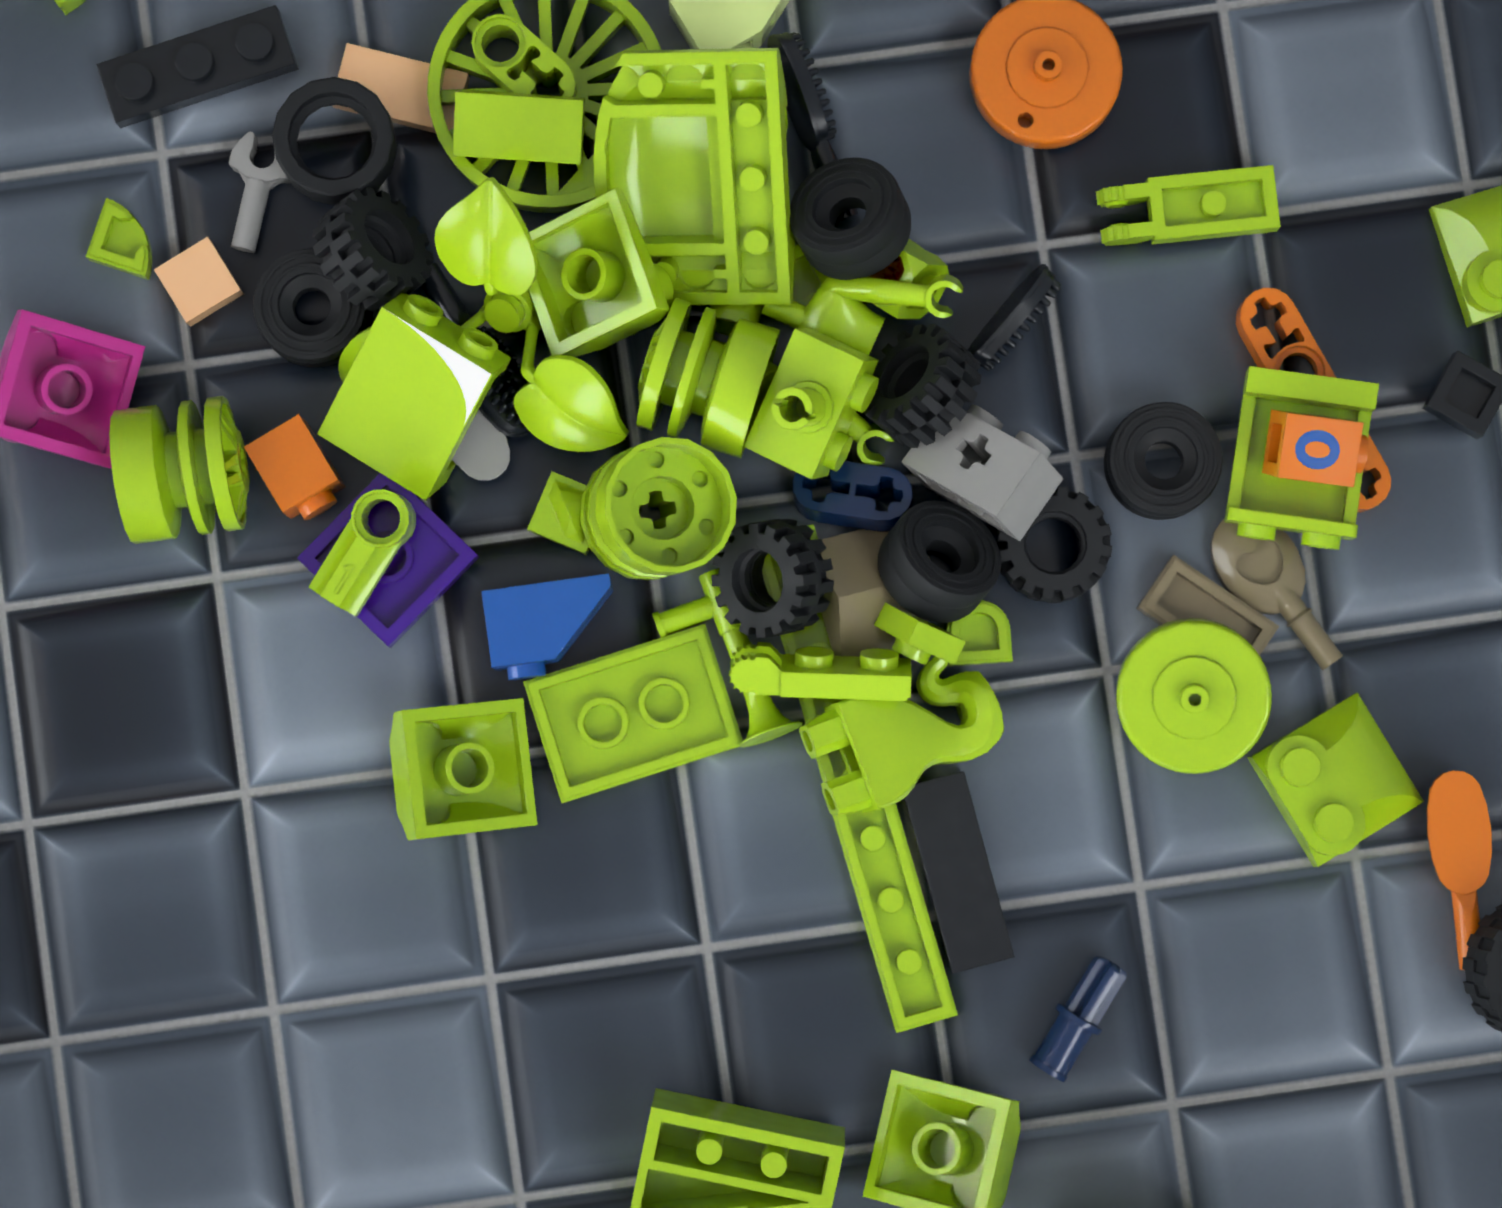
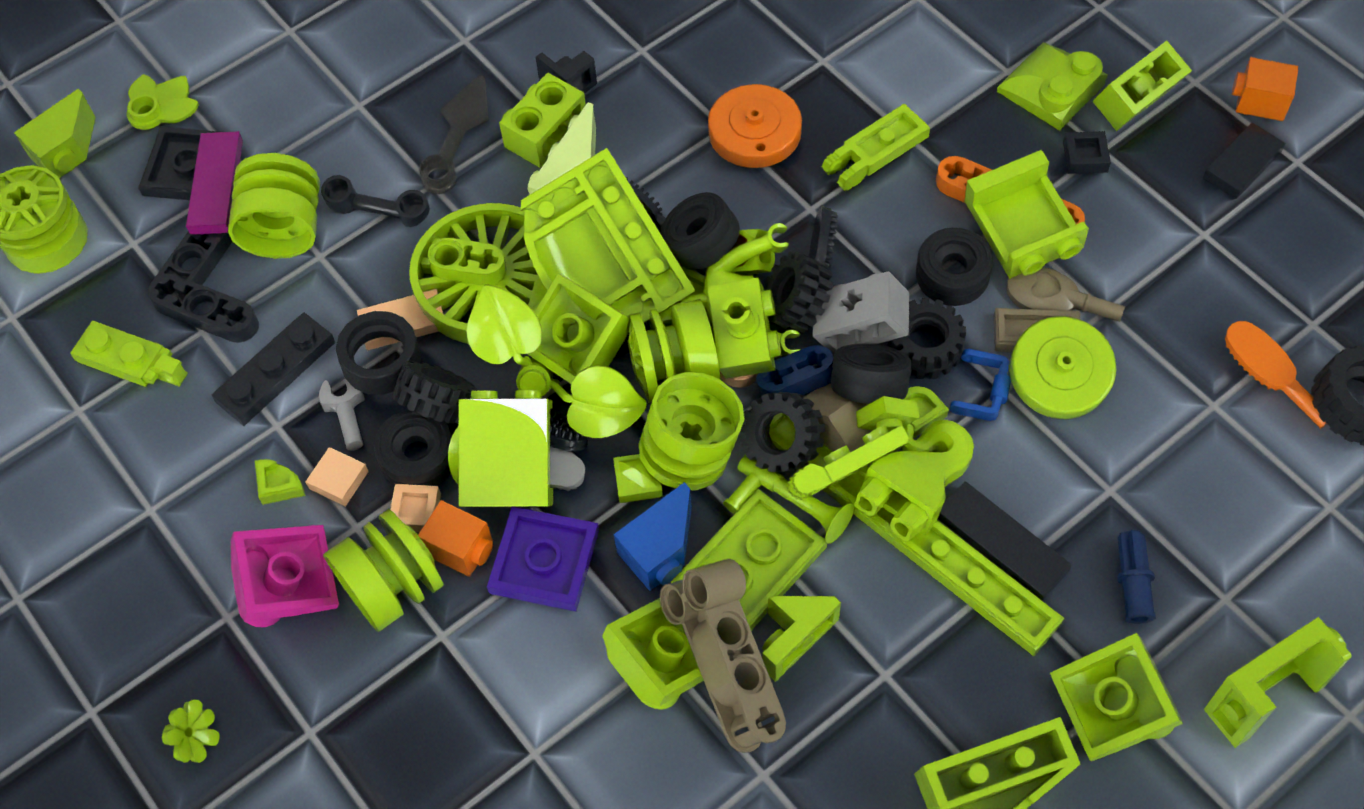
camera: 25 degrees left, 25 degrees down
lime piece [309,489,416,616] -> none
lime tile [453,89,585,165] -> none
lime slope [1247,692,1424,867] -> none
orange brick [1262,409,1369,487] -> none
none -> light nougat tile [390,484,441,532]
none -> dark tan piece [660,558,786,753]
none -> lime slope [762,596,841,682]
none -> blue piece [949,349,1011,421]

